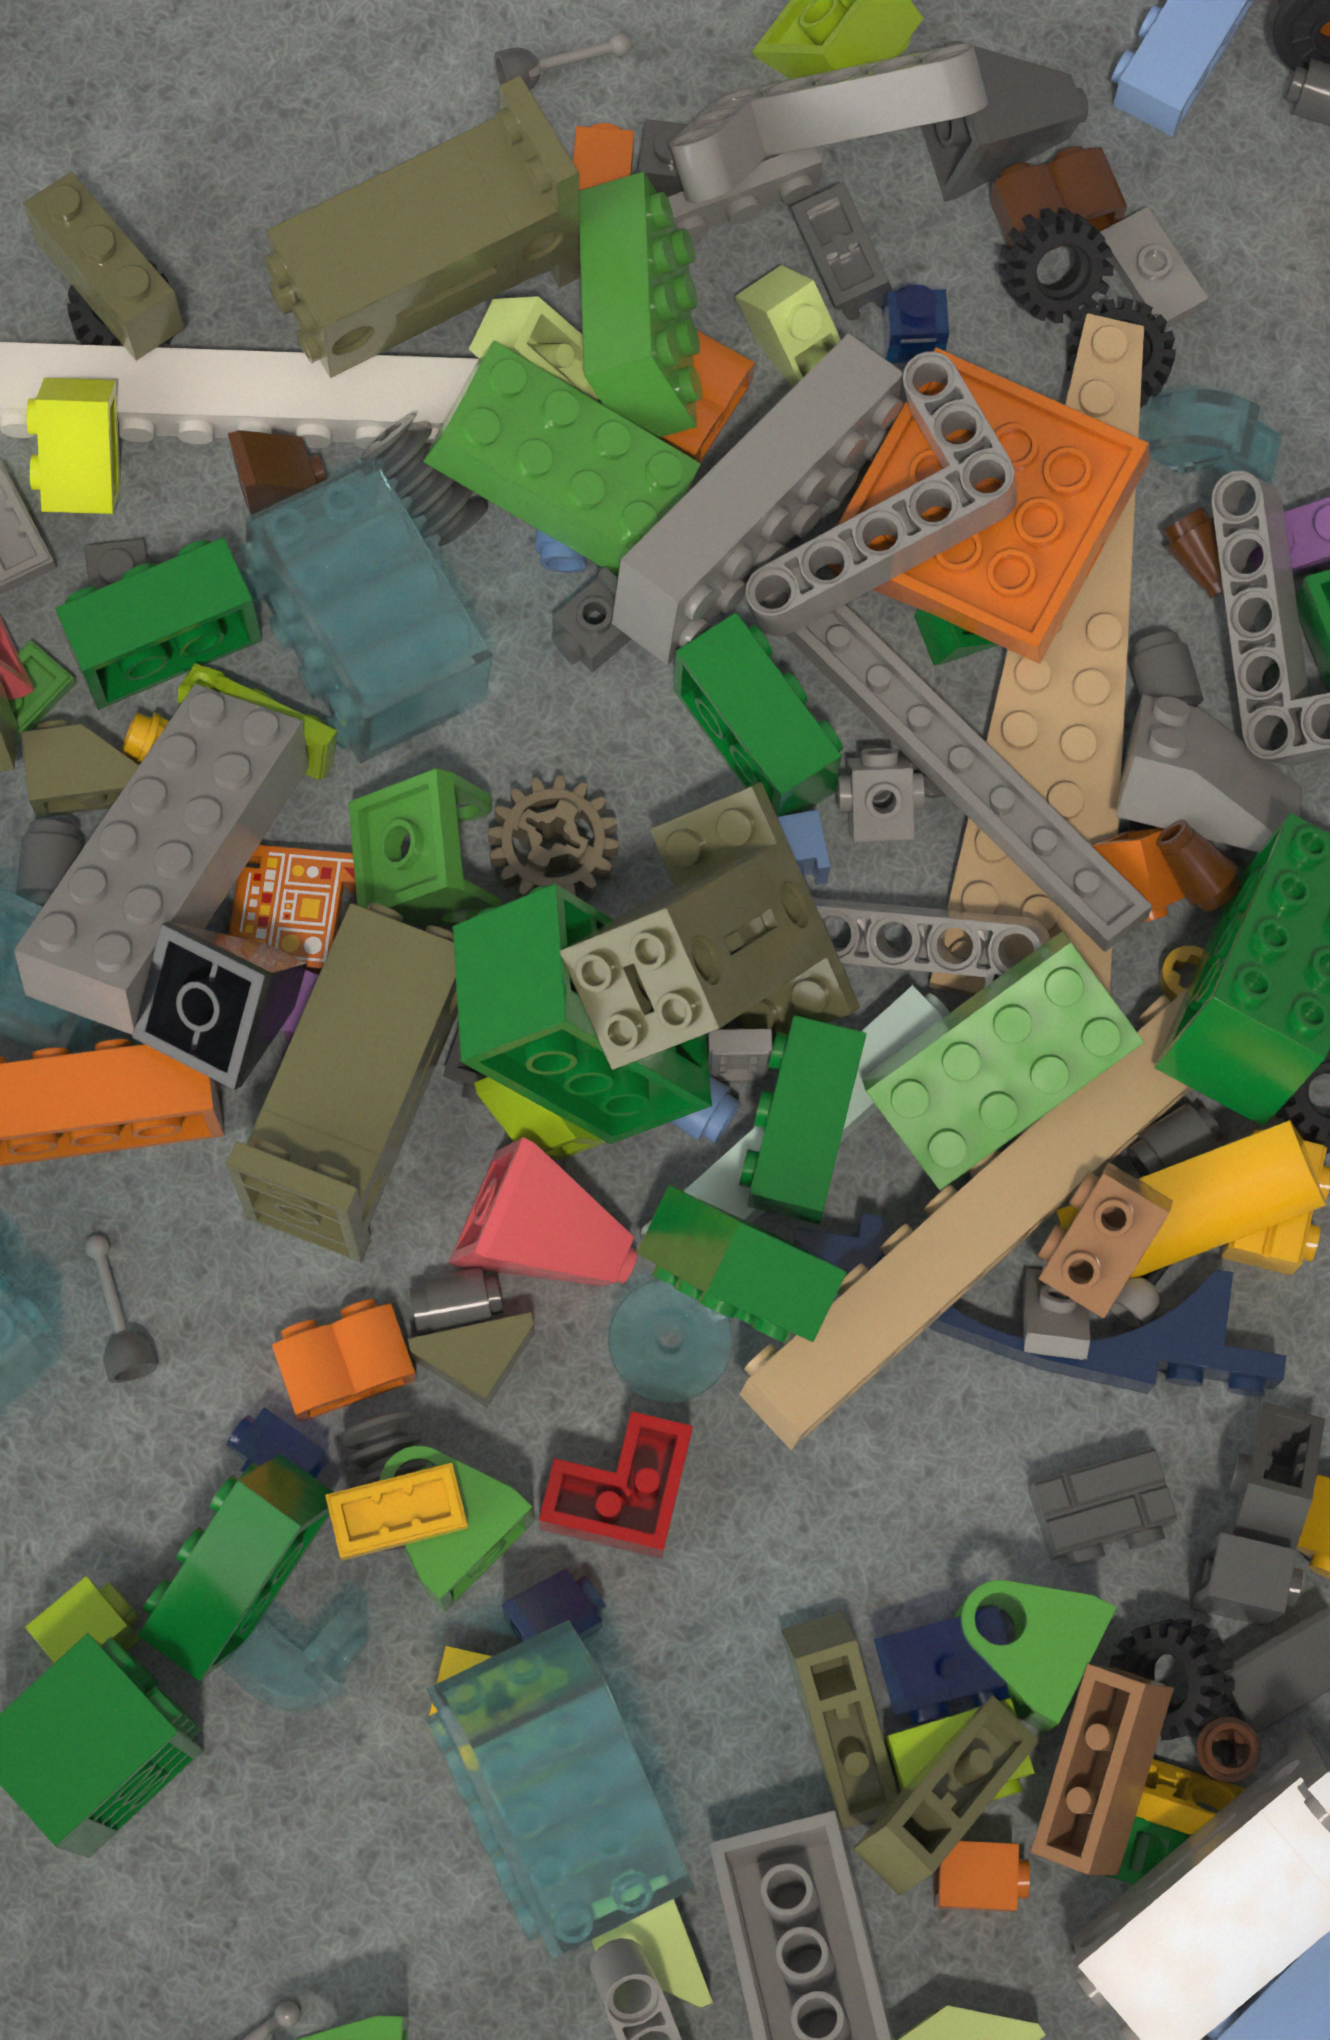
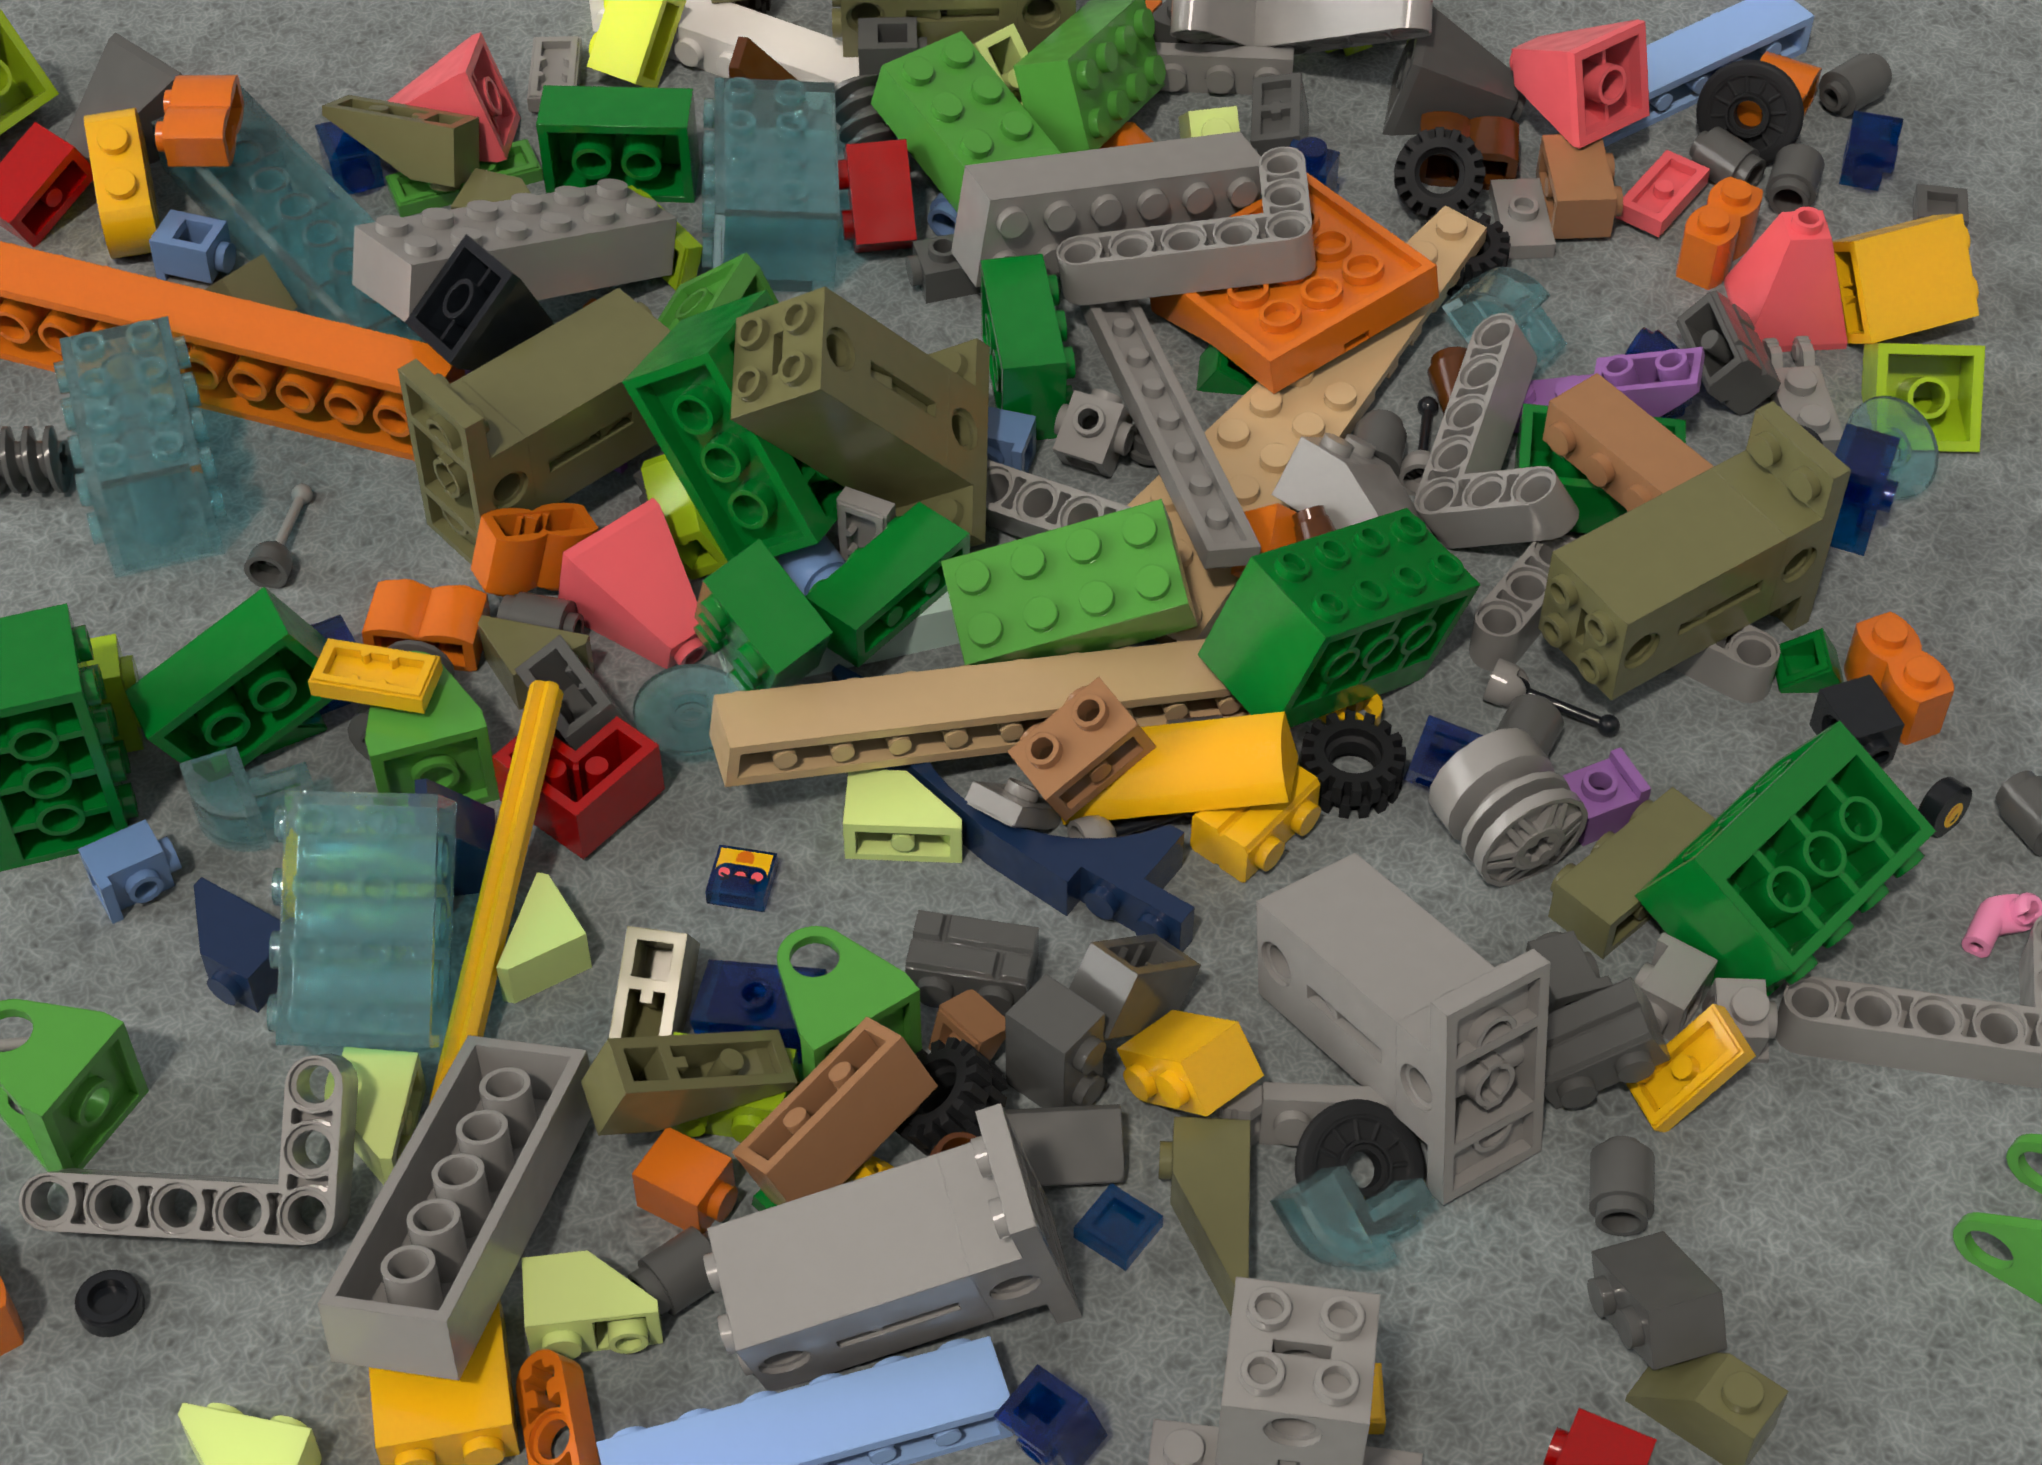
camera: 30 degrees right, 25 degrees down
none -> medium blue brick [78,819,182,924]
none -> dark blue slope [194,877,305,1013]
none -> yellow axle [428,680,564,1106]
none -> orange brick [471,503,599,597]
none -> yellowish green slope [496,872,592,1004]
none -> dark grey brick [515,635,632,751]
none -> dark grey brick [628,1226,713,1316]
none -> clear blue tile [705,845,778,912]
none -> red brick [836,139,917,253]
none -> yellowish green slope [843,768,963,863]
none -> dark grey brick [858,17,927,76]
none -> medium nougat slope [928,989,1005,1061]
none -> hinge [1398,396,1438,496]
none -> coral slope [1509,19,1650,148]
none -> medium nougat brick [1536,134,1623,239]
none -> coral plate [1615,150,1710,237]

